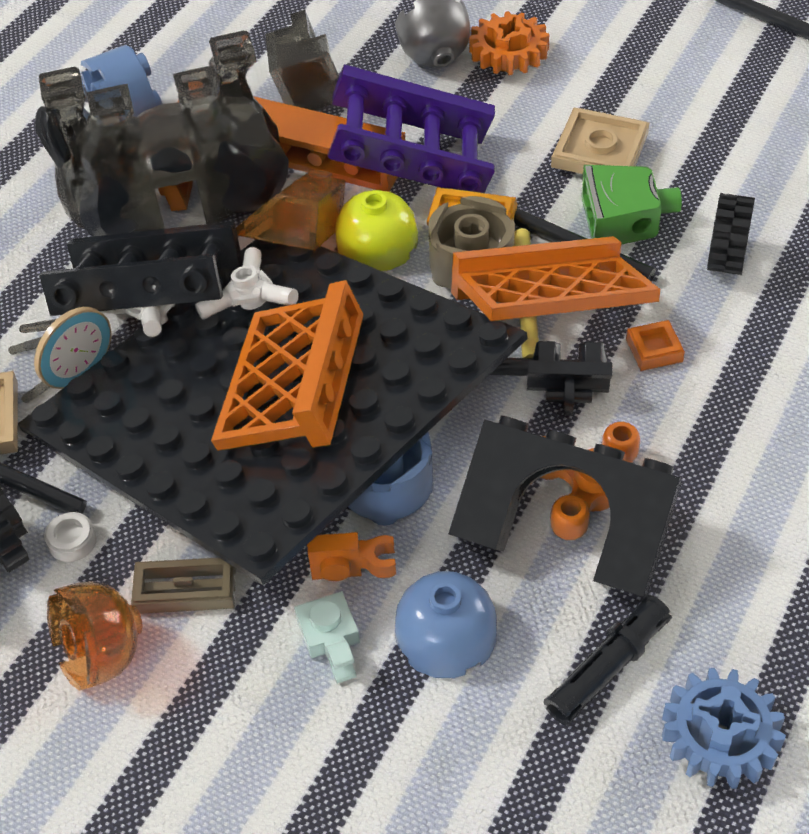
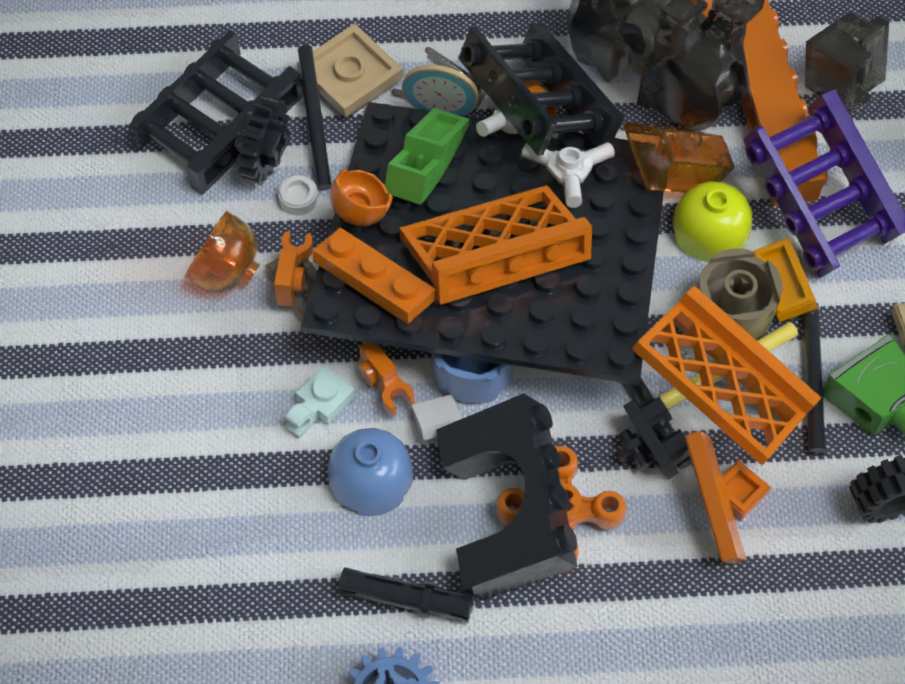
camera: 55 degrees right, 10 degrees up
none -> orange plate [274,232,313,307]
none -> orange plate [312,228,436,324]
none -> orange hair [329,169,393,227]
none -> bright green slope [385,108,470,205]
none -> white tile [412,394,462,441]
none -> orange tile [685,431,747,565]

